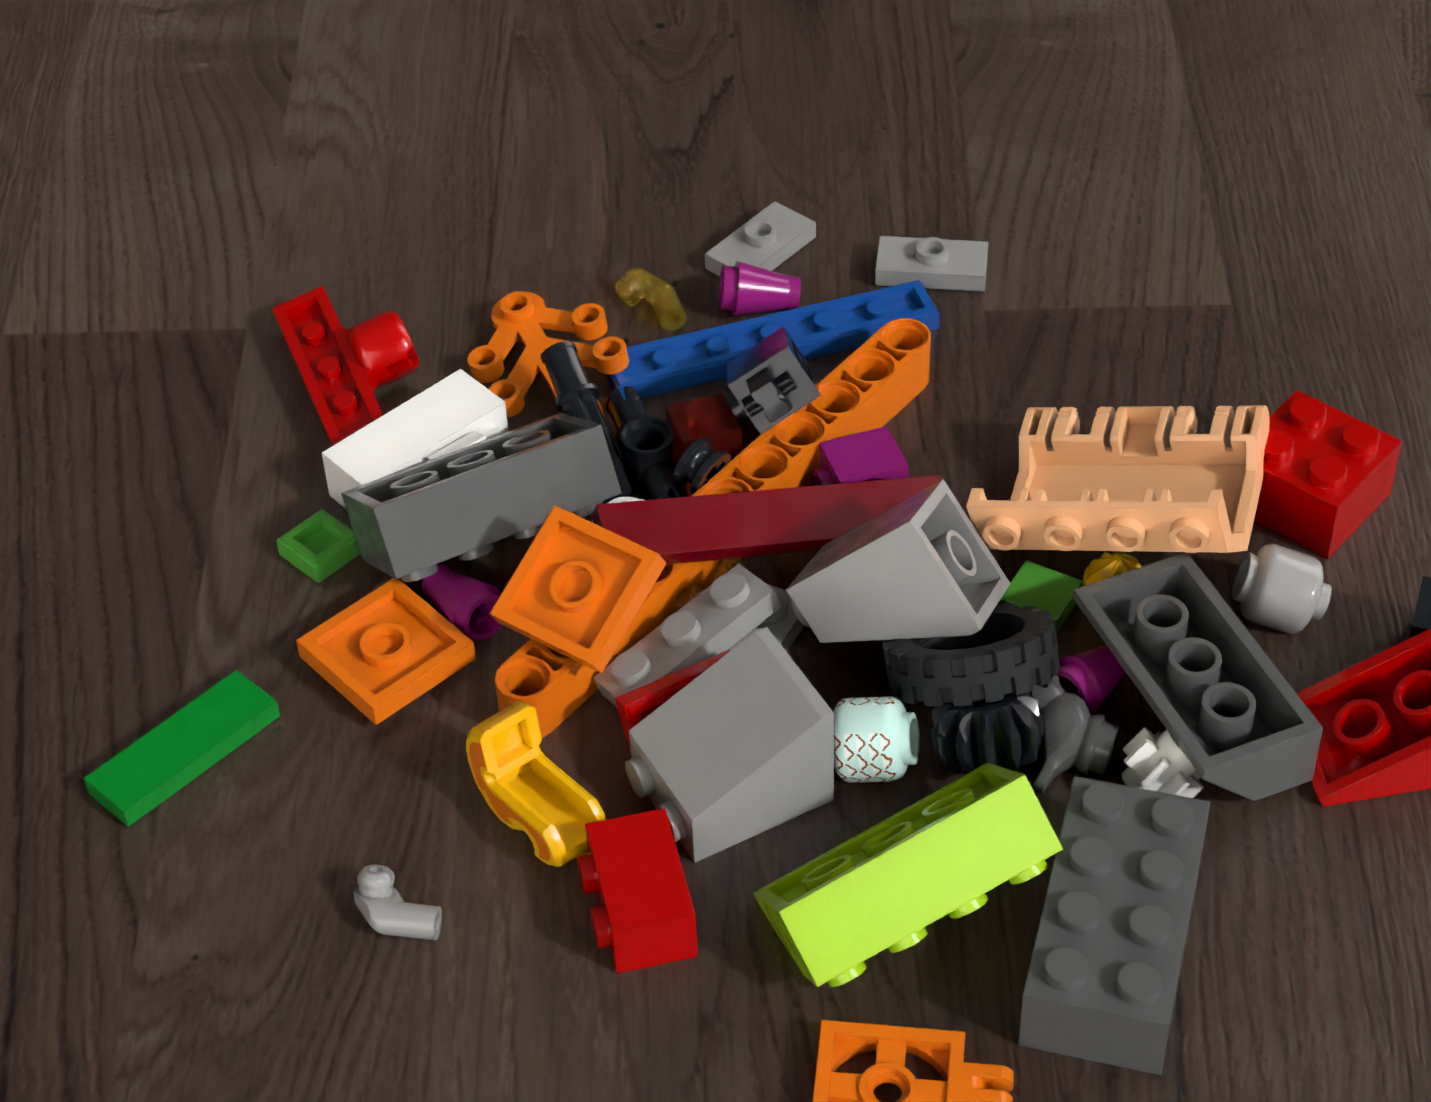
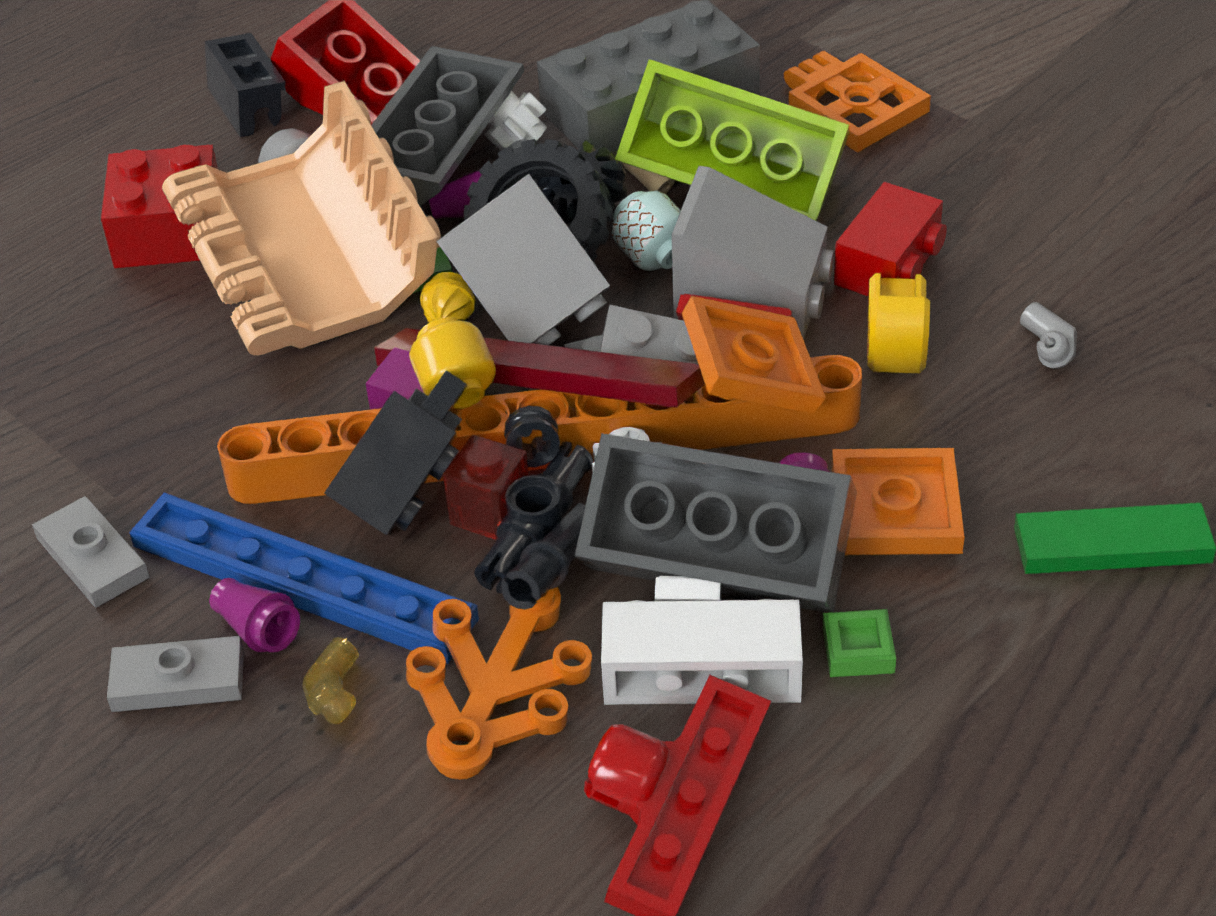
camera: 135 degrees left, 0 degrees up
none -> yellow head [409,317,496,409]

